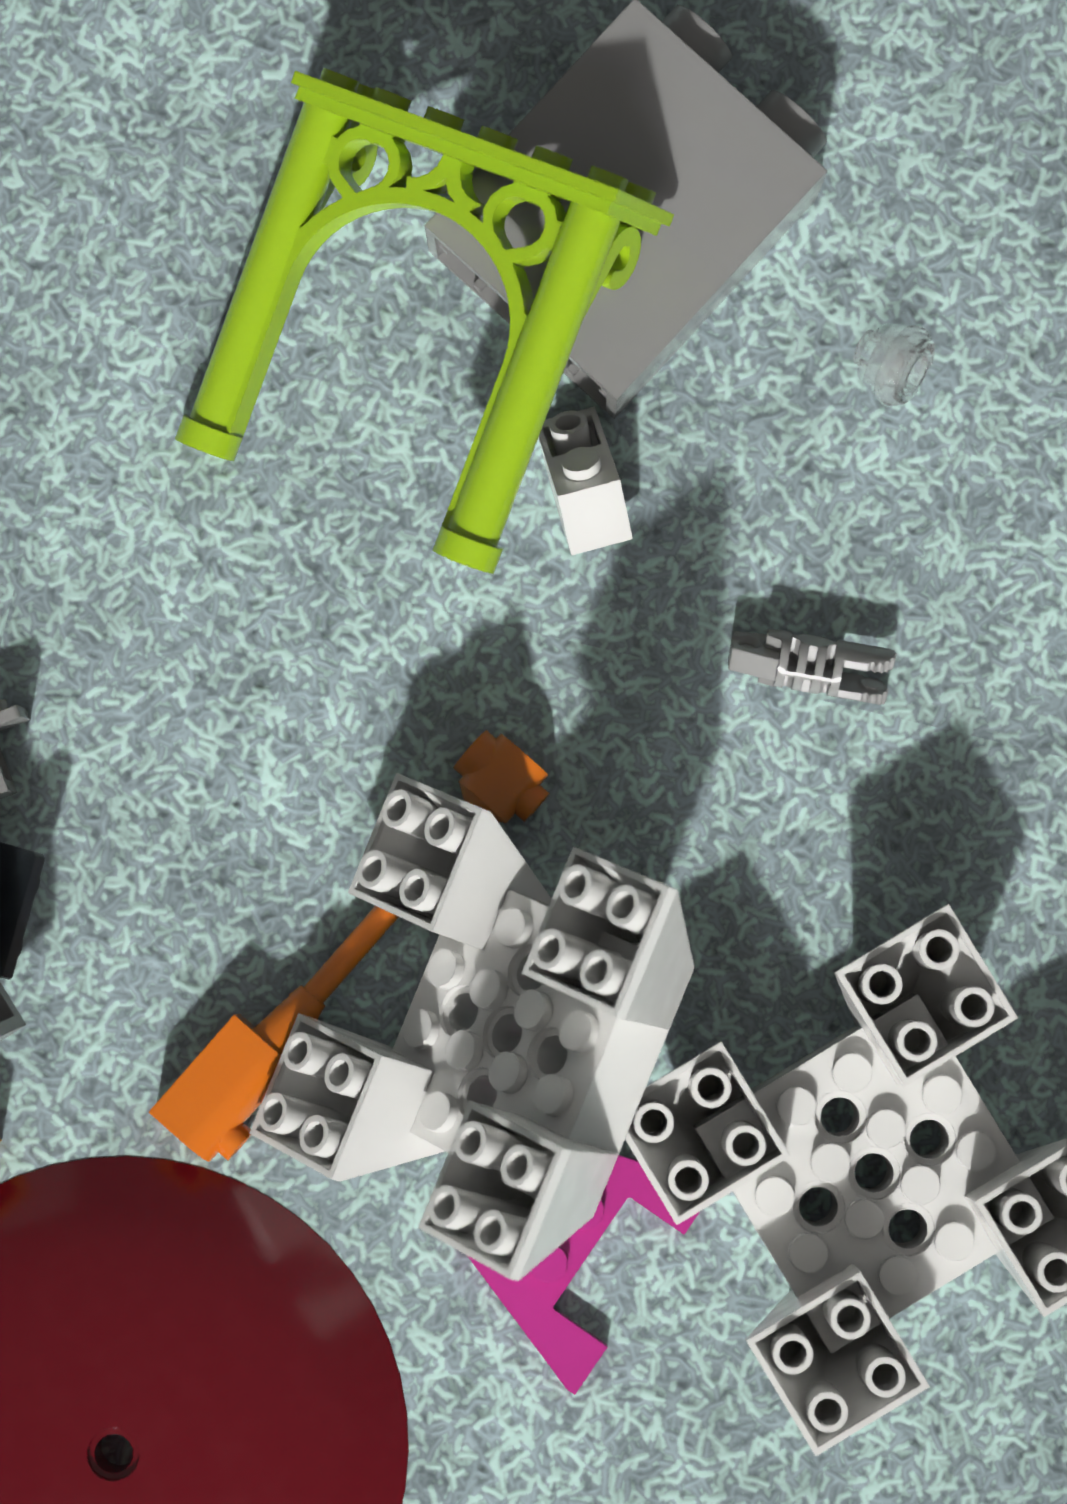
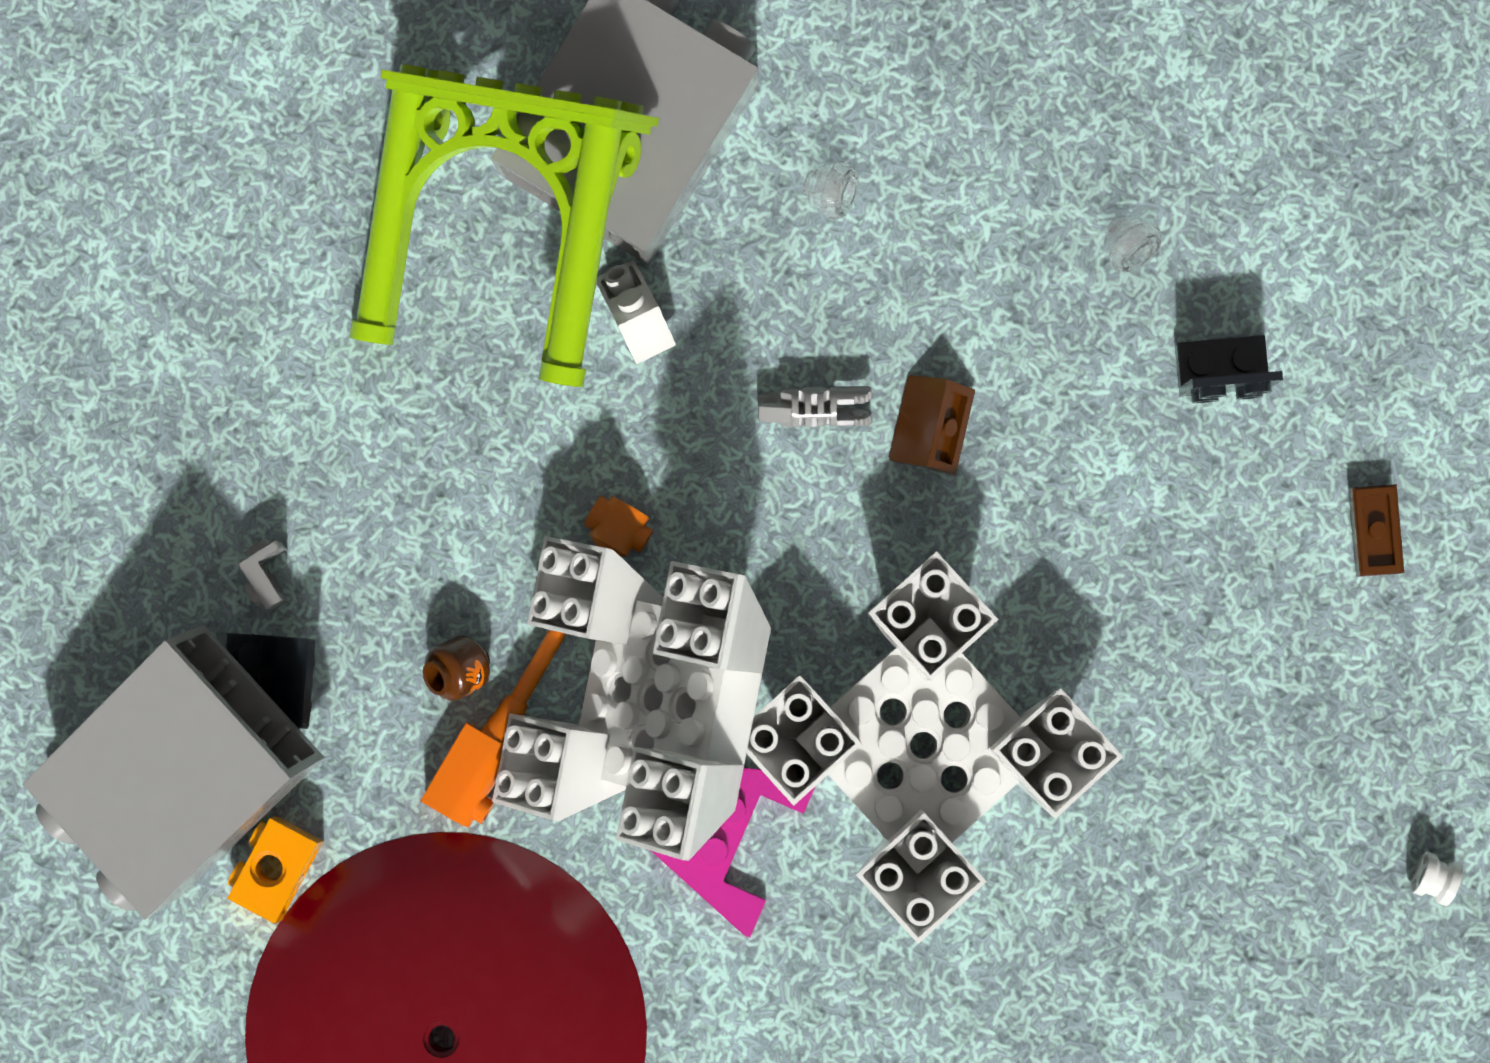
camera: 10 degrees left, 0 degrees up
none -> reddish brown head [422,635,490,701]
none -> reddish brown panel [889,375,975,476]

